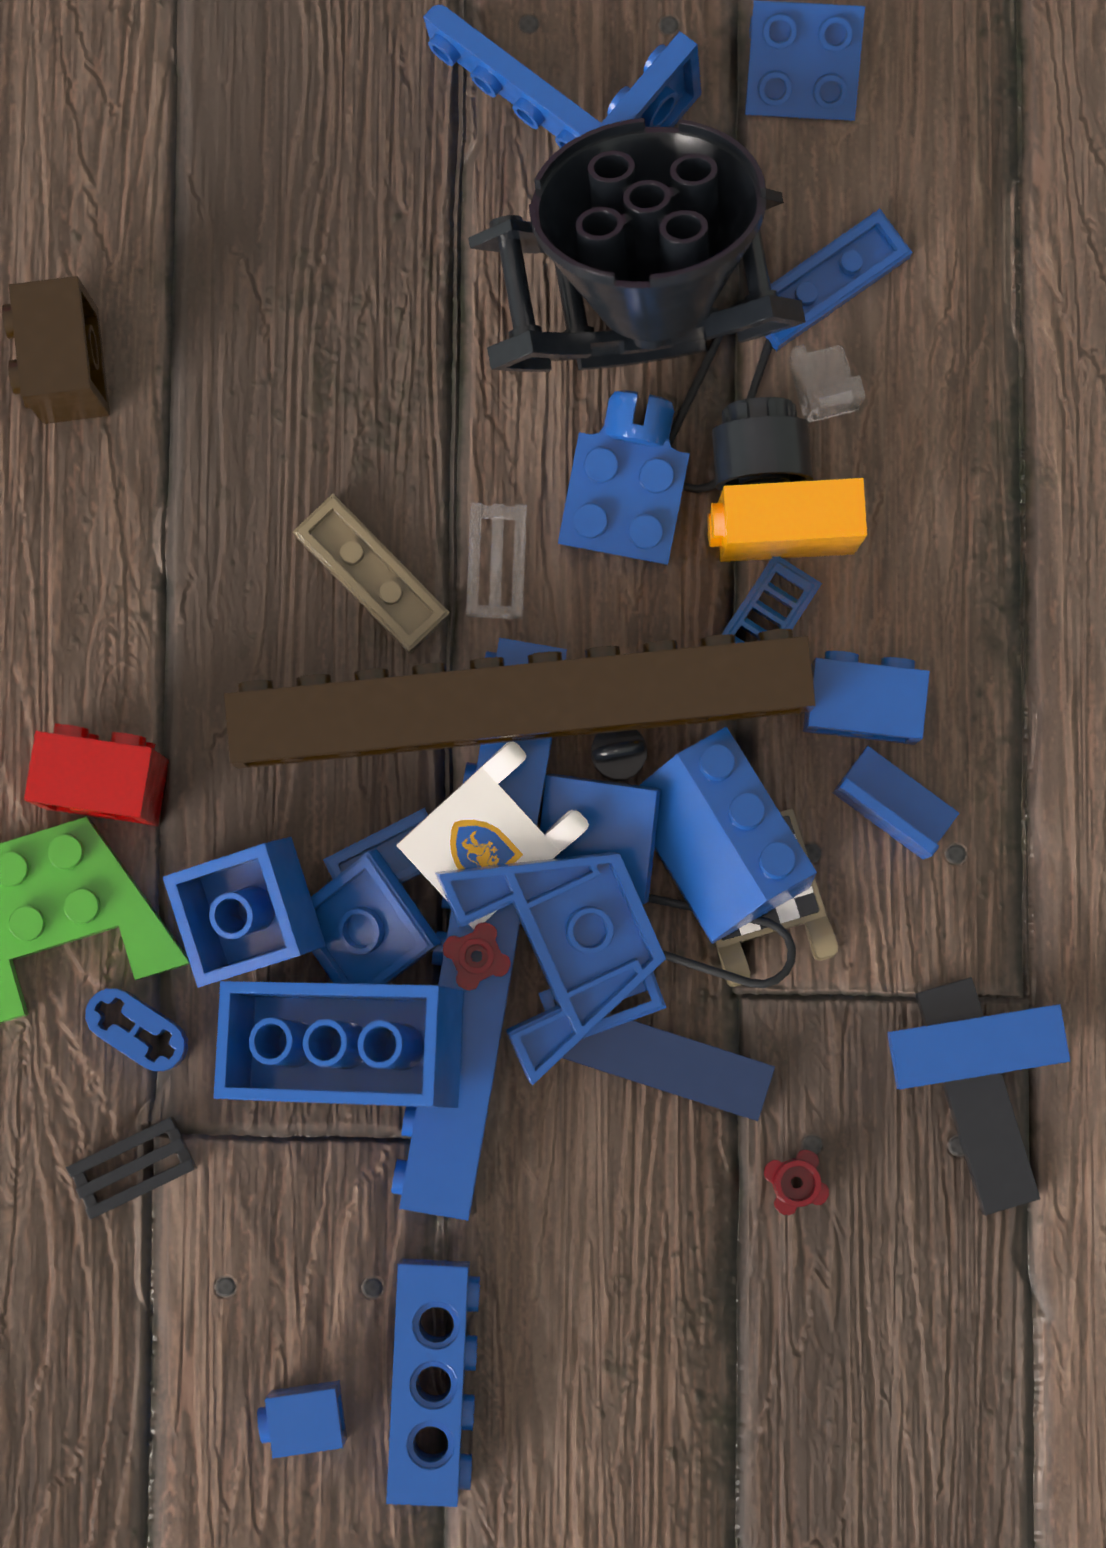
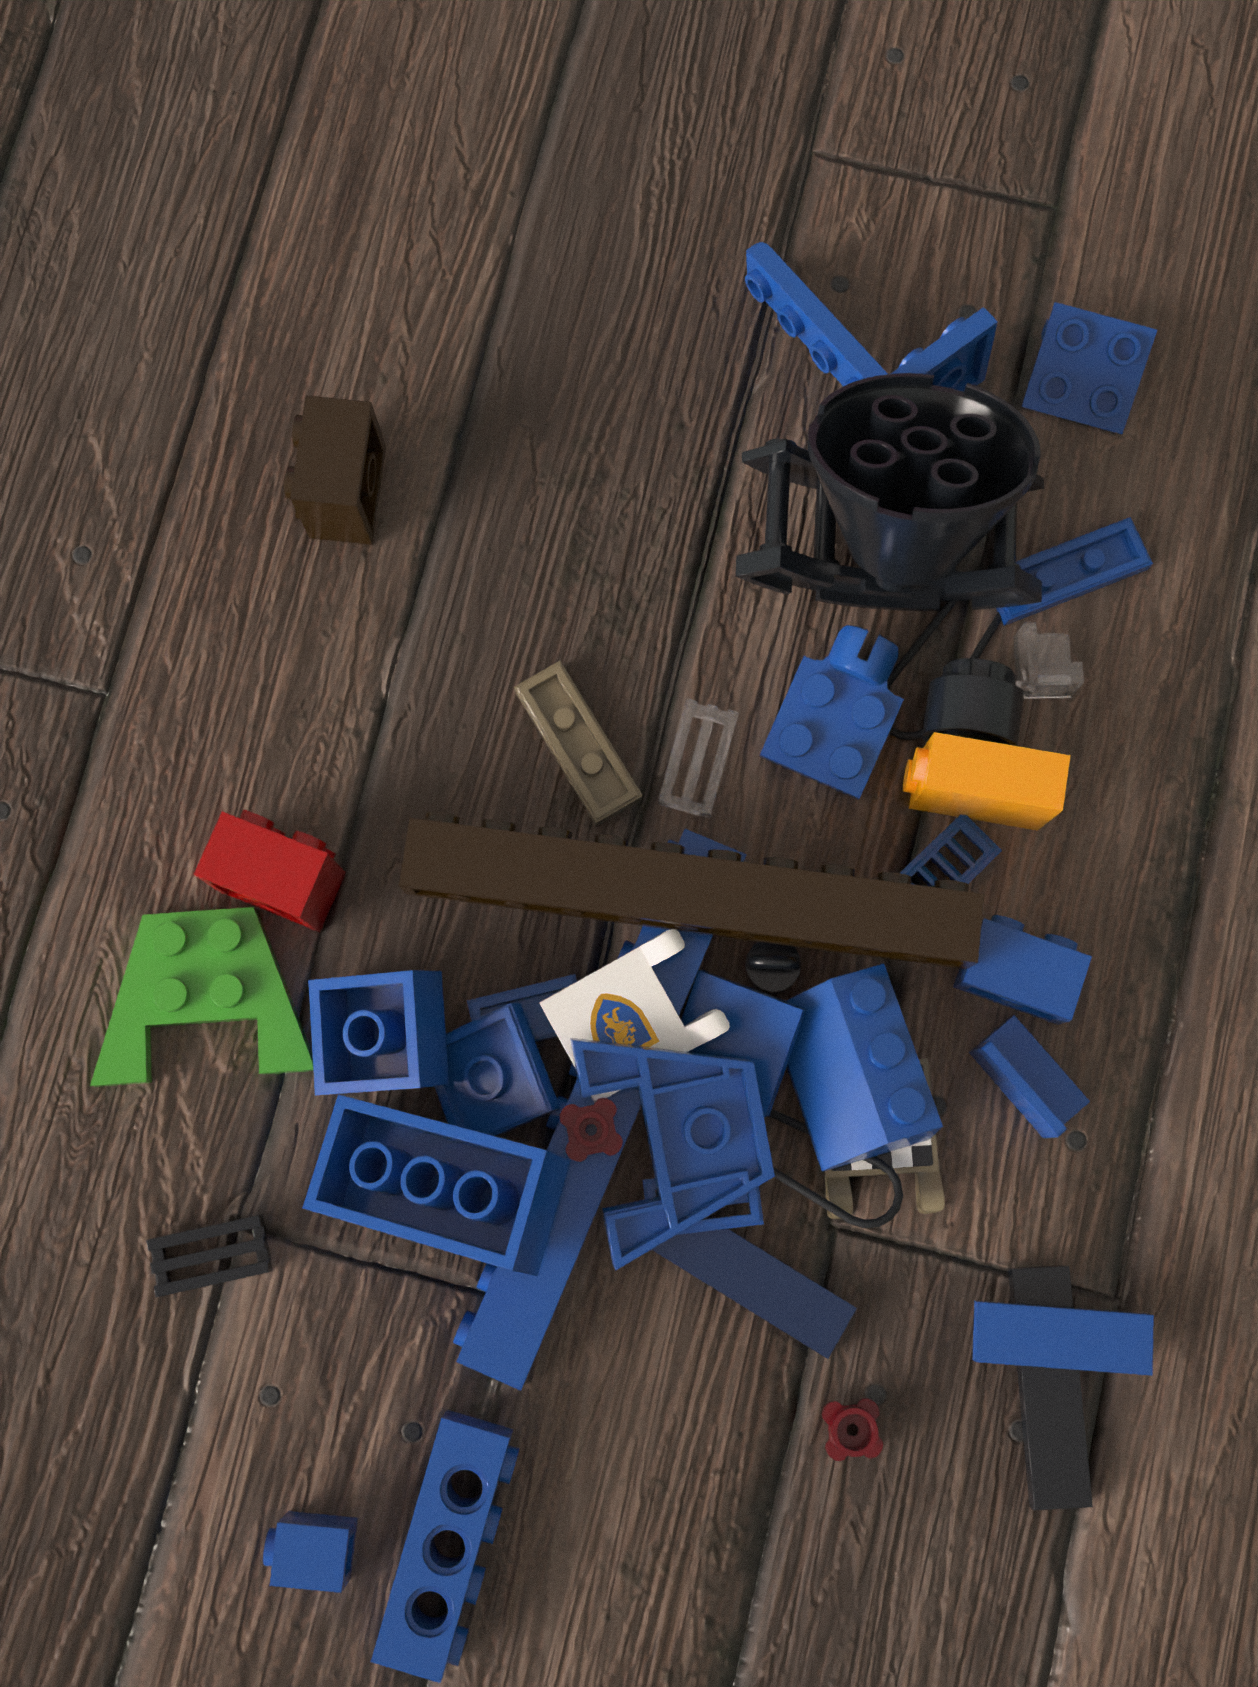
camera: 15 degrees right, 5 degrees down
blue beam [85,988,188,1071] -> none

